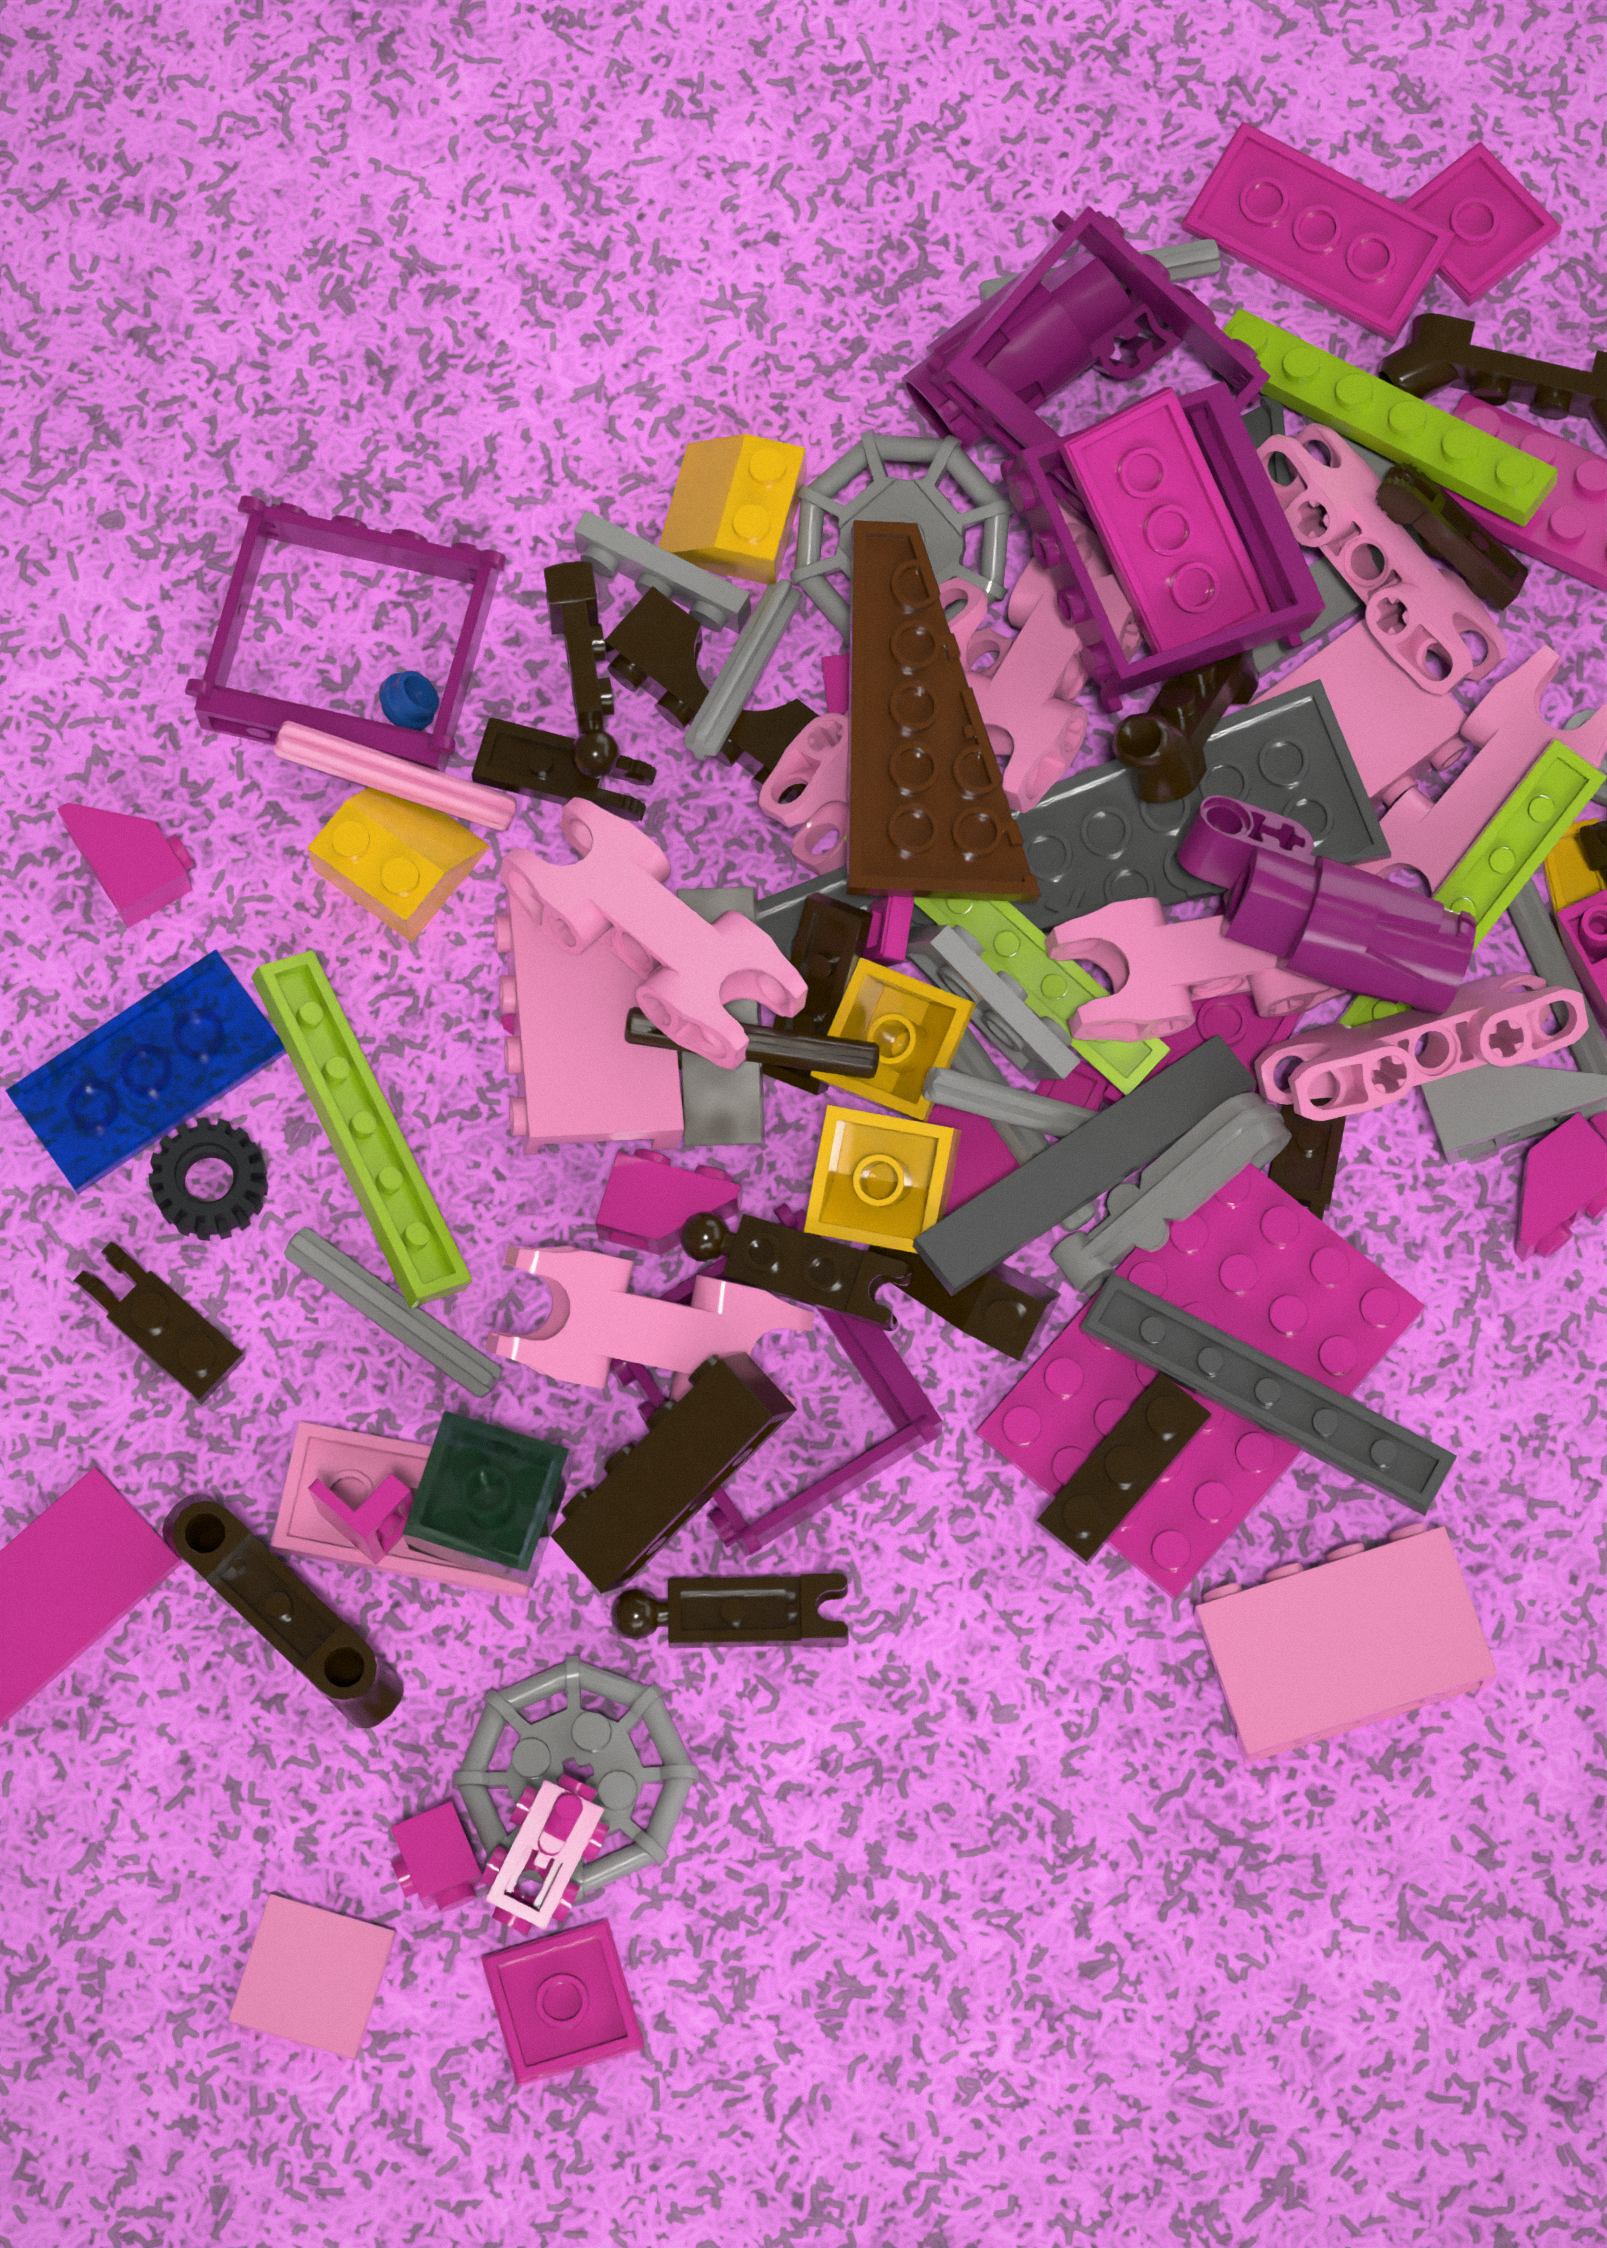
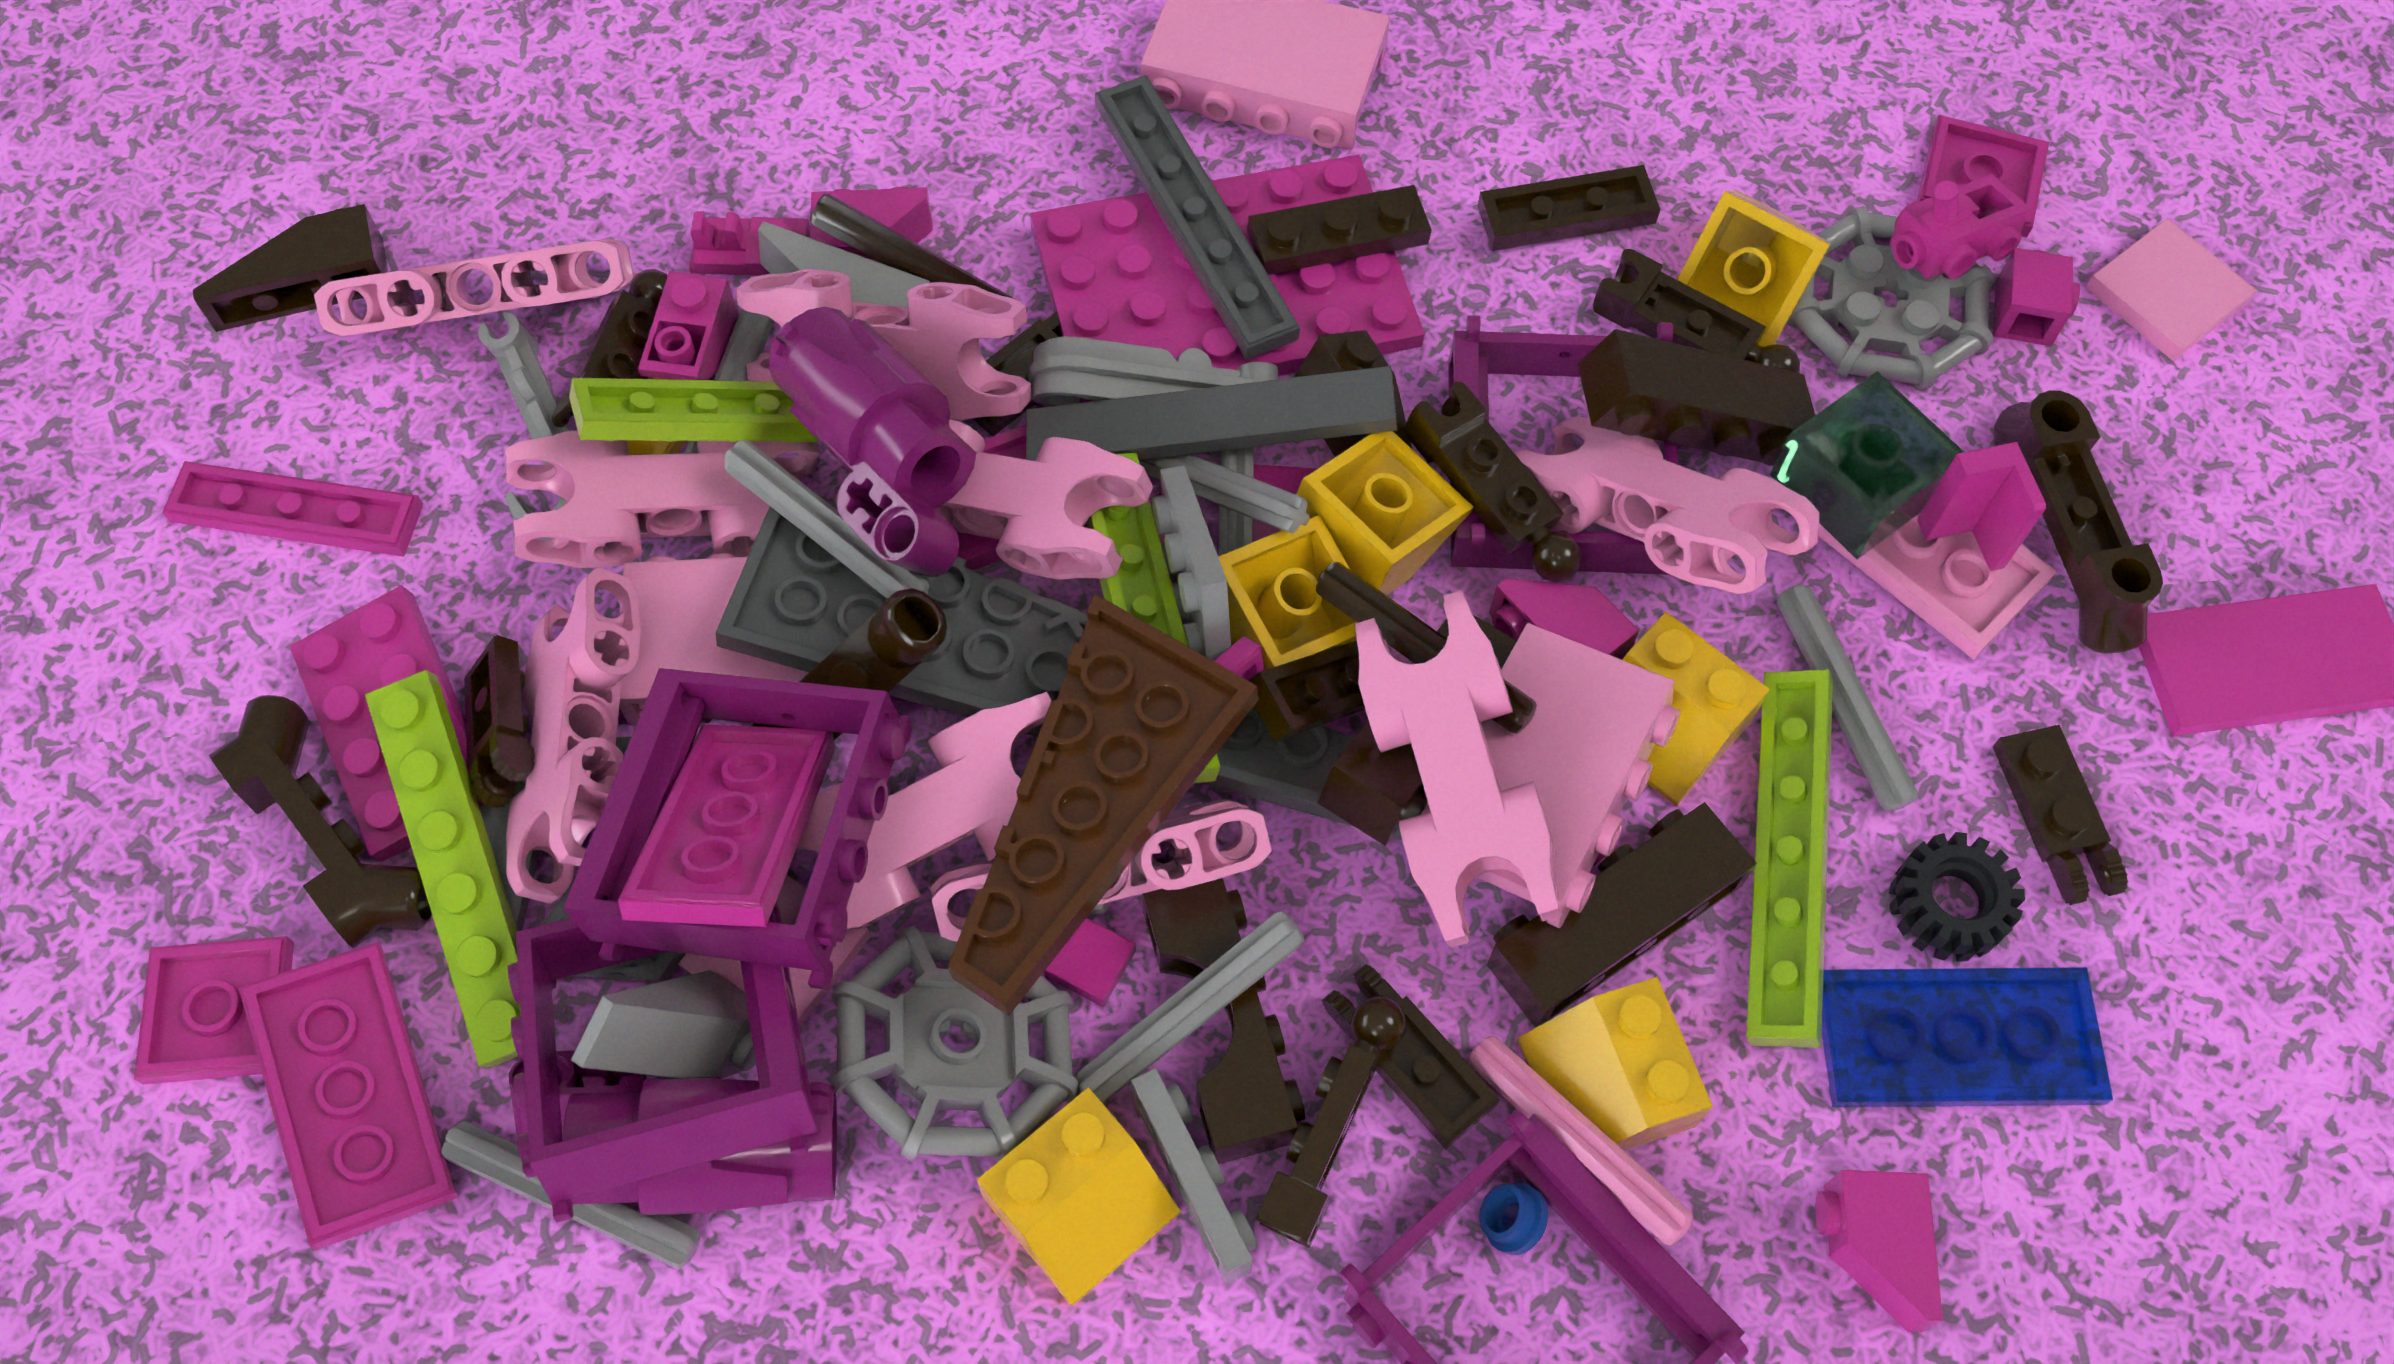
camera: 150 degrees left, 10 degrees down
none -> light grey slope [571,970,756,1079]
none -> light grey axle [724,440,929,598]
none -> dark brown axle [810,193,1028,331]
none -> dark brown plate [1477,165,1660,251]
none -> dark brown brick [1487,802,1757,1028]
none -> yellow slope [1622,611,1770,807]
none -> yellow slope [1677,190,1831,347]

